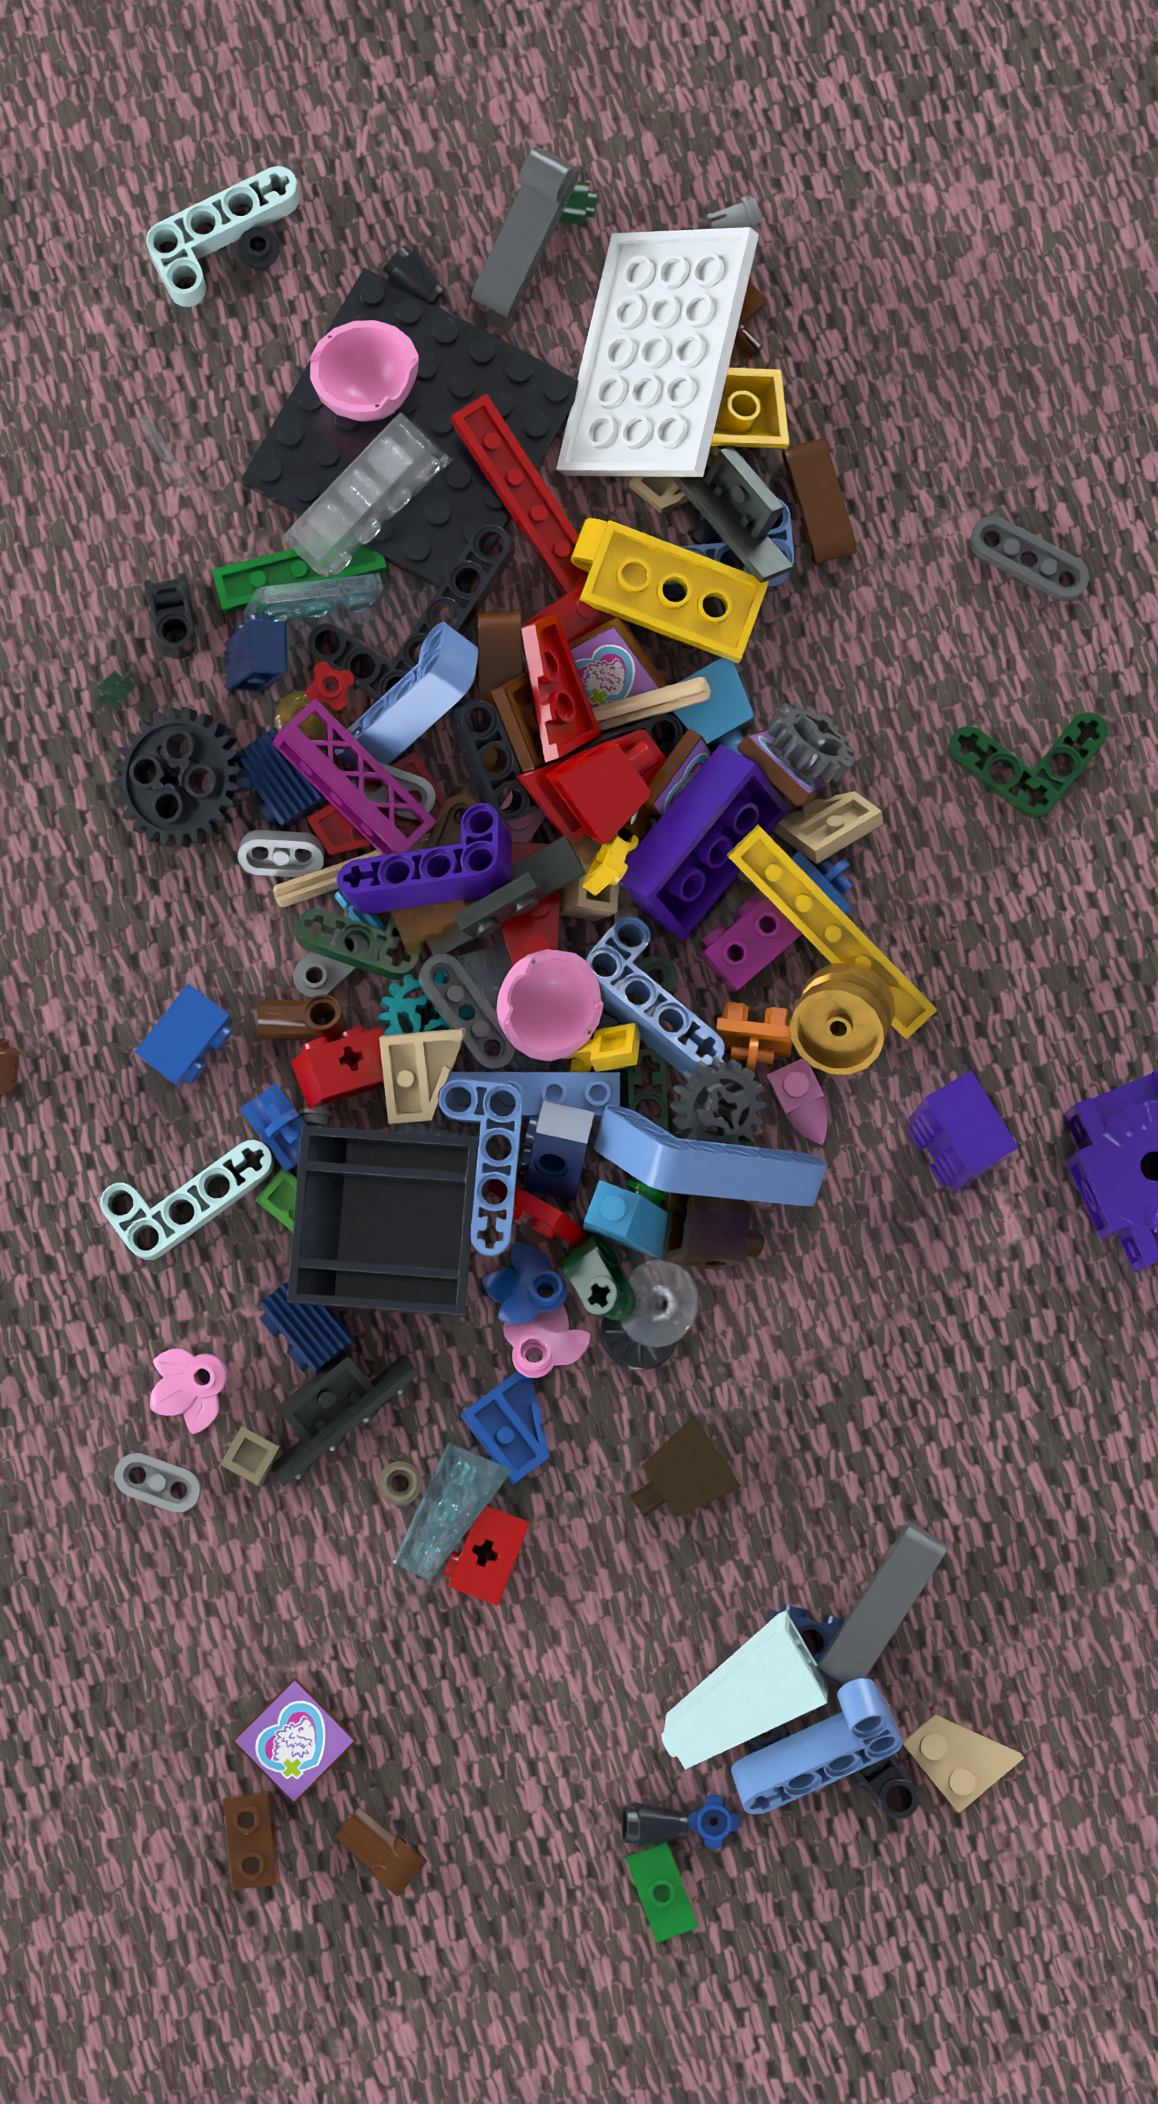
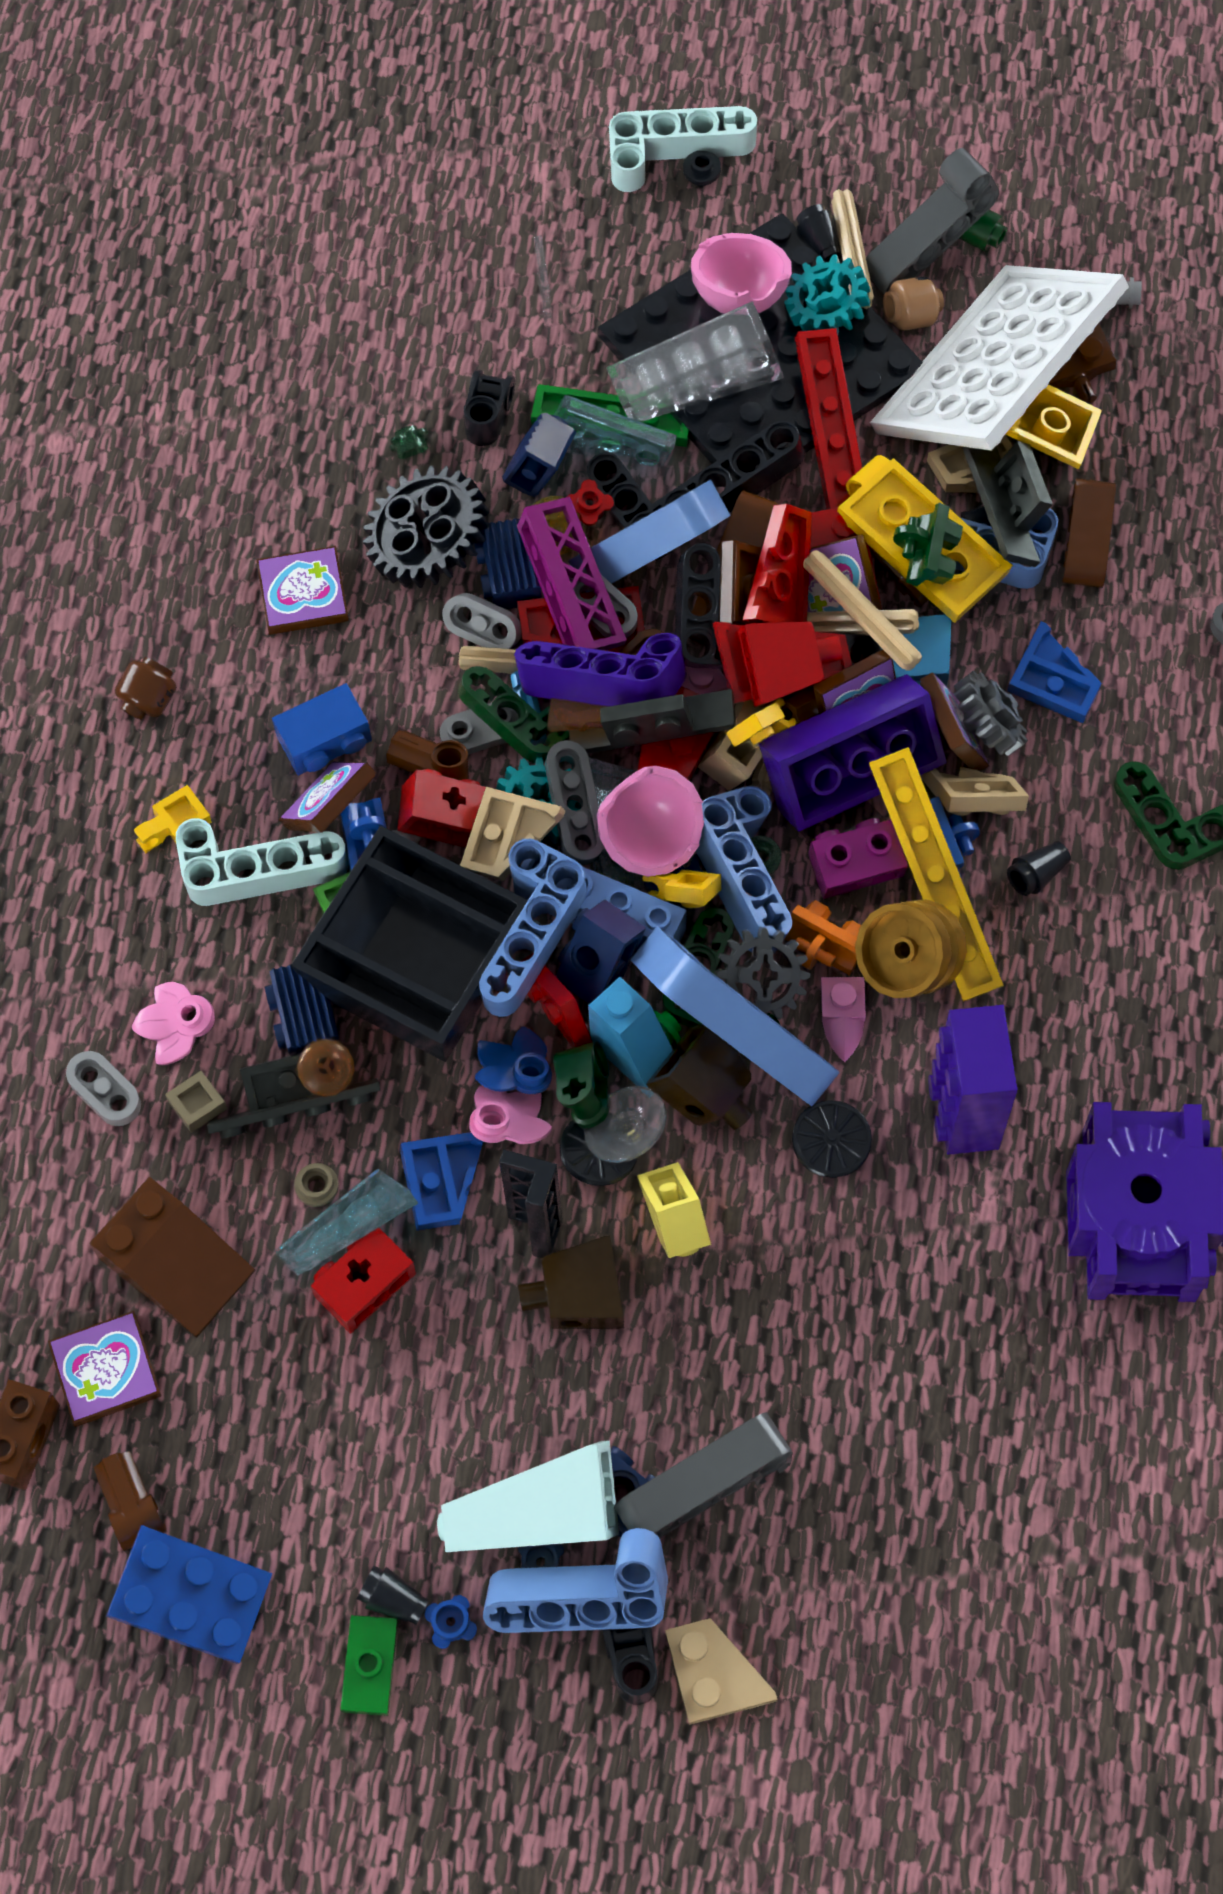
camera: 30 degrees right, 15 degrees down
none -> reddish brown slope [89,1176,256,1338]
none -> blue plate [106,1525,272,1664]
none -> yellow plate [134,785,212,854]
none -> tile [256,546,349,635]
none -> tile [279,761,376,833]
none -> clear orange head [297,1038,355,1097]
none -> black fence [499,1149,563,1258]
none -> light yellow slope [637,1162,711,1258]
none -> teal gear [784,254,871,335]
none -> black wheel [792,1100,872,1178]
none -> tan axle [803,550,922,671]
none -> tan axle [831,189,874,309]
none -> medium nougat head [883,276,944,331]
none -> dark green hips [893,502,963,586]
none -> blue wing [1007,621,1102,723]
none -> black cone [1007,841,1071,896]

